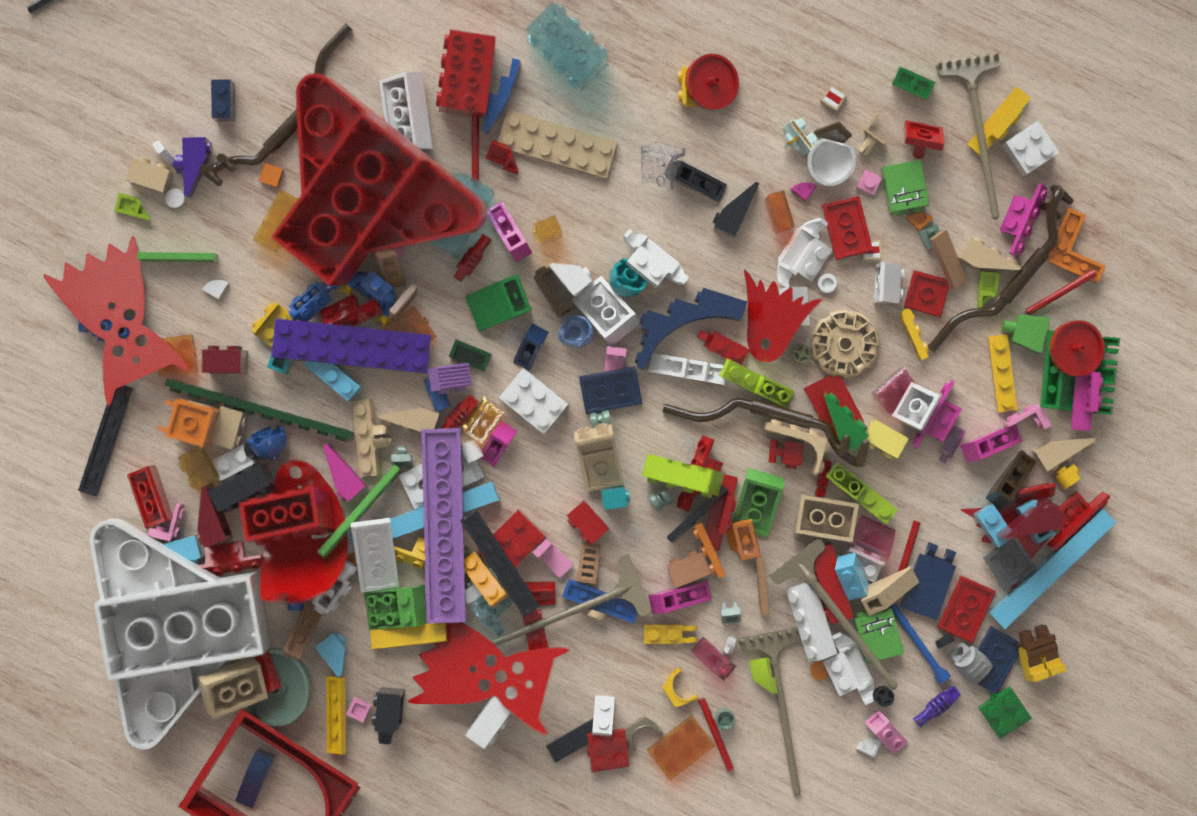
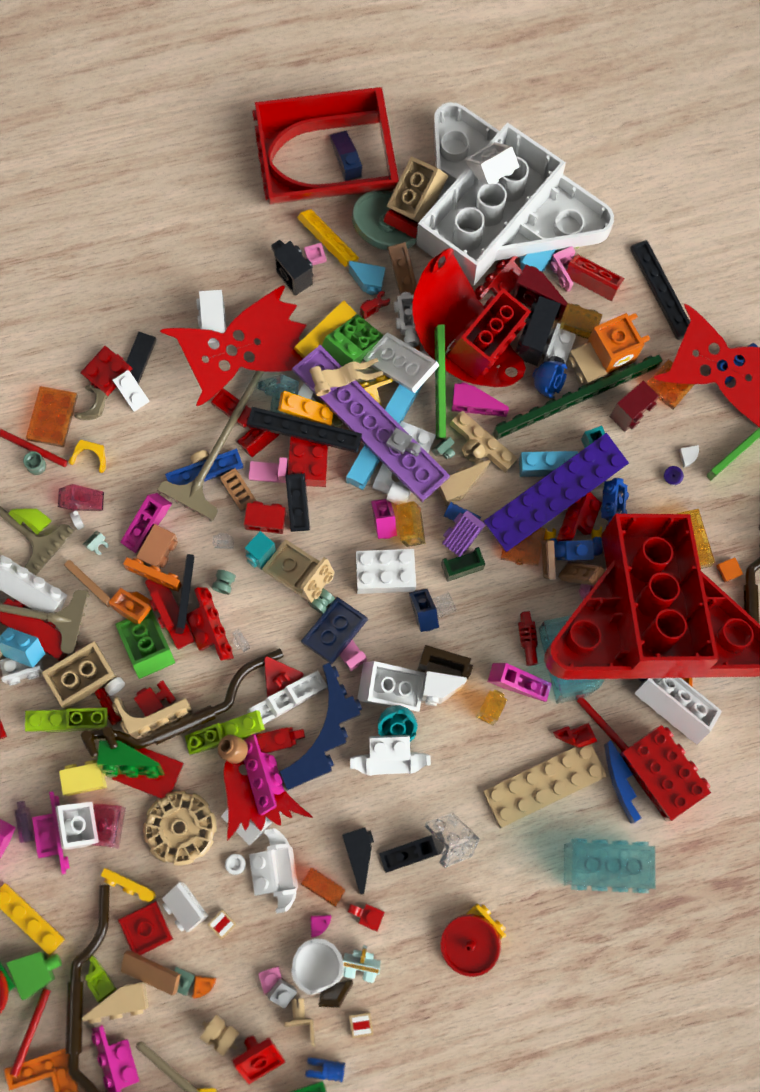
camera: 135 degrees right, 15 degrees down
yellow bracket [251,302,294,347] -> none
red hinge [440,395,479,429] -> none
green slope [465,274,532,332] -> none
medium blue hair [558,315,594,348] -> none
lime wedge [642,454,724,498] -> none
yellow hinge [644,624,697,644] -> none
olive wheel [791,344,812,364] -> none
red tile [822,196,873,261] -> none
clear pink slope [850,515,896,559] -> none
bright green brick [880,160,930,216] -> none
none -> white tile [105,677,125,696]
none -> tan wheel [200,1015,240,1056]
none -> medium nougat head [217,735,248,764]
none -> dark pink bracket [244,734,284,815]
none -> red piece [264,656,304,698]
none -> light grey plate [267,979,297,1008]
none -> black tile [285,473,310,532]
none -> blue hinge [305,1057,345,1083]
none -> tan flag [309,358,384,396]
none -> red plate [347,904,385,931]
none -> red plate [360,291,390,319]
none -> light grey plate [386,428,421,457]
none -> white slope [465,142,519,185]
none -> dark purple tile [664,466,684,485]

